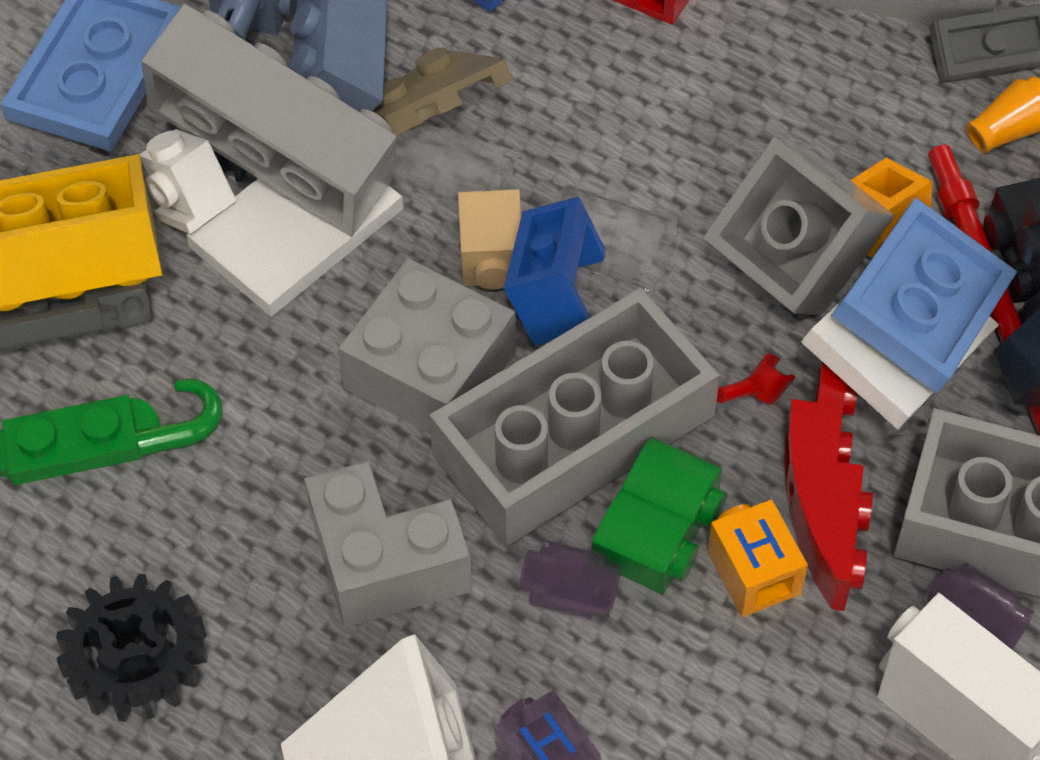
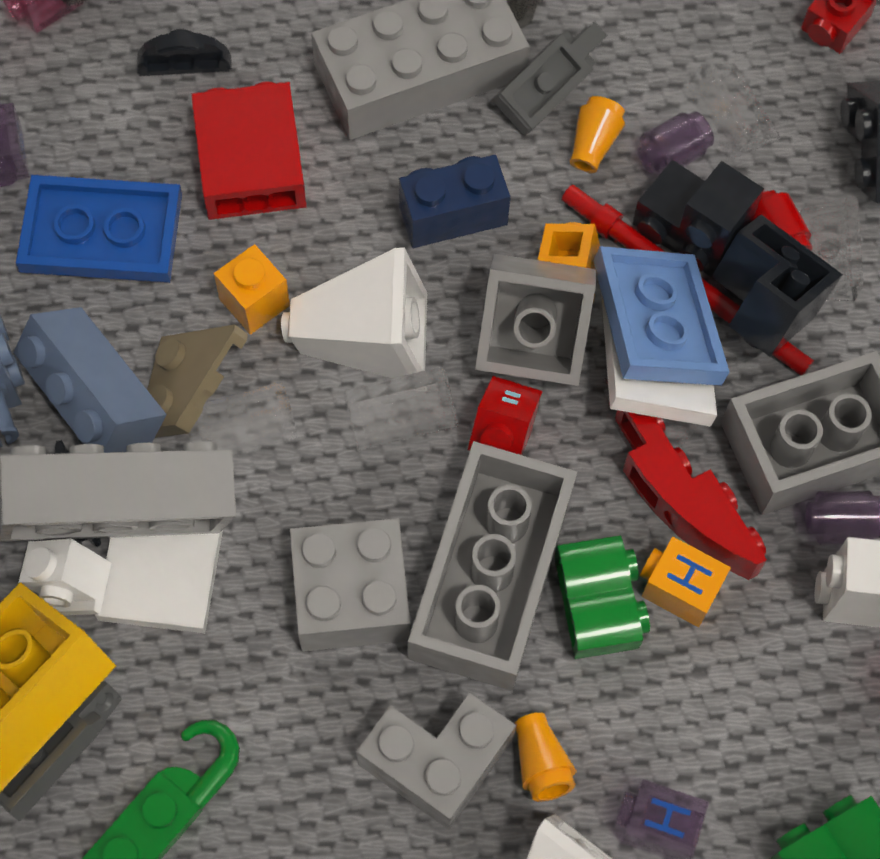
camera: 40 degrees left, 10 degrees up
tan brick [458,189,521,290] -> none
blue panel [504,196,606,346] -> none
clear purple brick [519,540,622,620] -> none
red hand [717,353,796,405] -> none
none -> light orange brick [214,244,290,335]
none -> white slope [281,247,427,385]
none -> dark blue brick [399,154,511,248]
none -> red brick [467,376,543,455]
none -> light orange cone [514,712,576,802]

